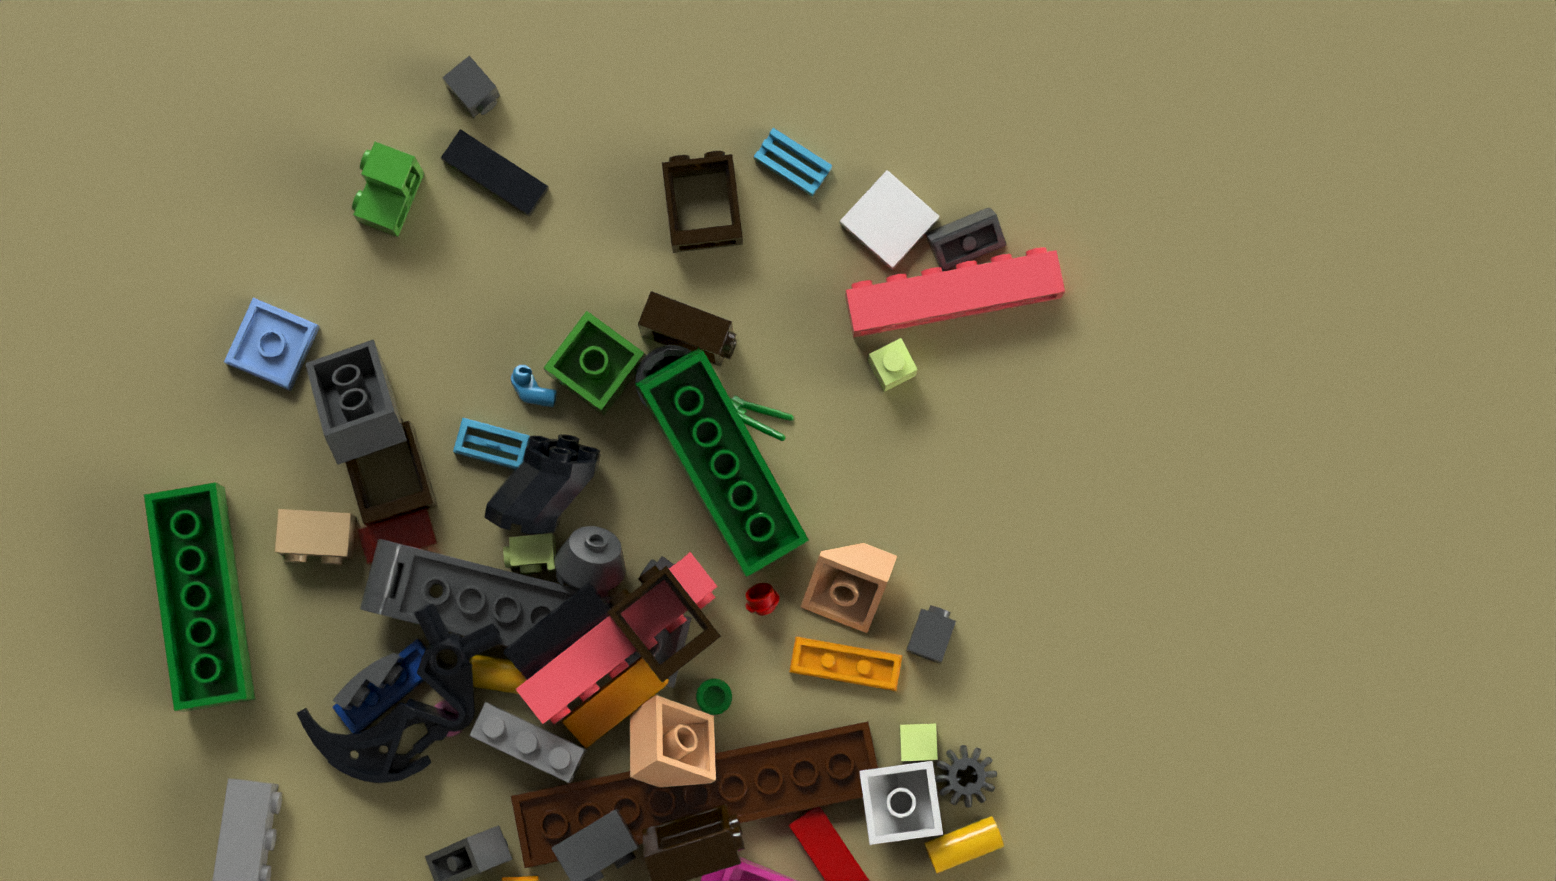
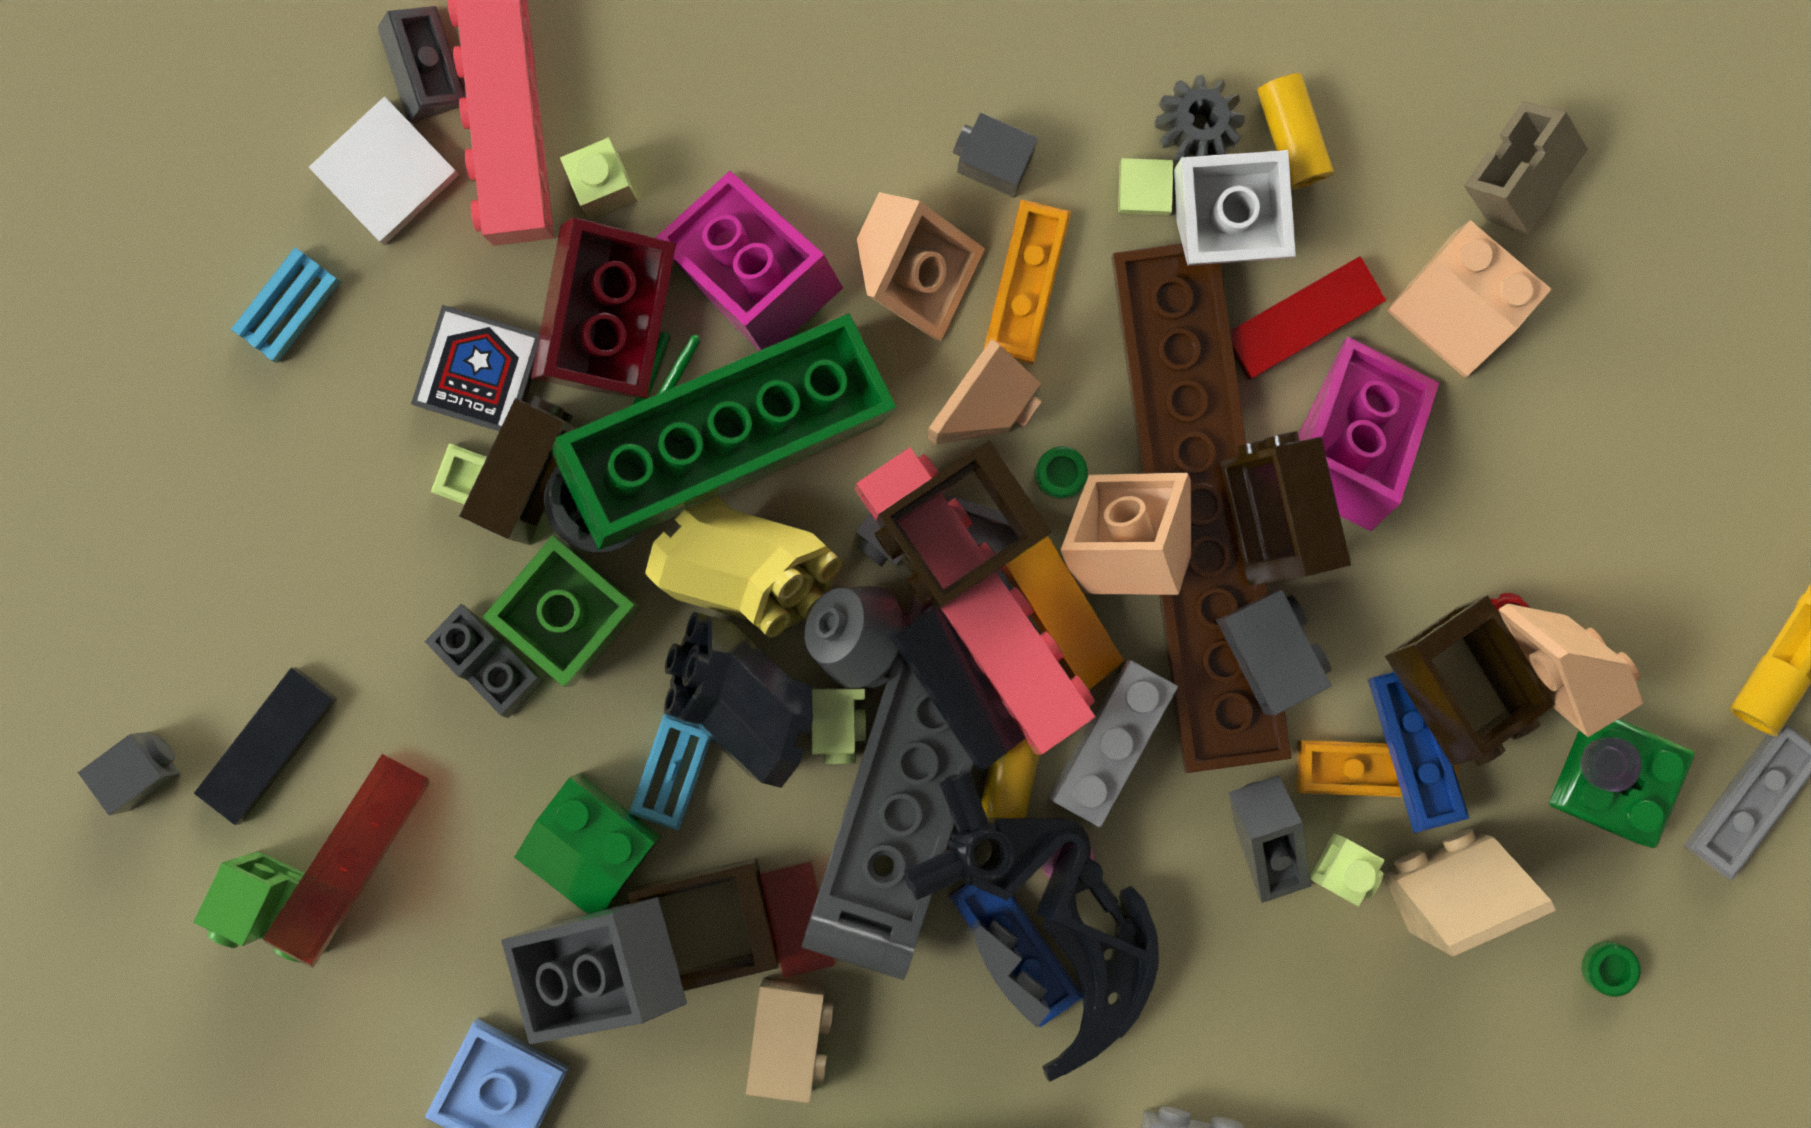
camera: 90 degrees left, 5 degrees up
dark azure arm [511,365,557,408] -> none
dark brown window [662,151,743,253] -> none
red plate [745,583,780,616] -> none
none -> clear red tile [263,754,429,968]
none -> tile [411,305,539,432]
none -> dark grey slope [425,604,544,718]
none -> yellowish green tile [431,443,487,504]
none -> green slope [514,773,662,914]
none -> dark red slope [531,217,676,399]
none -> light yellow brick [645,496,843,638]
none -> dark pink slope [655,171,843,351]
none -> light nougat slope [928,339,1042,445]

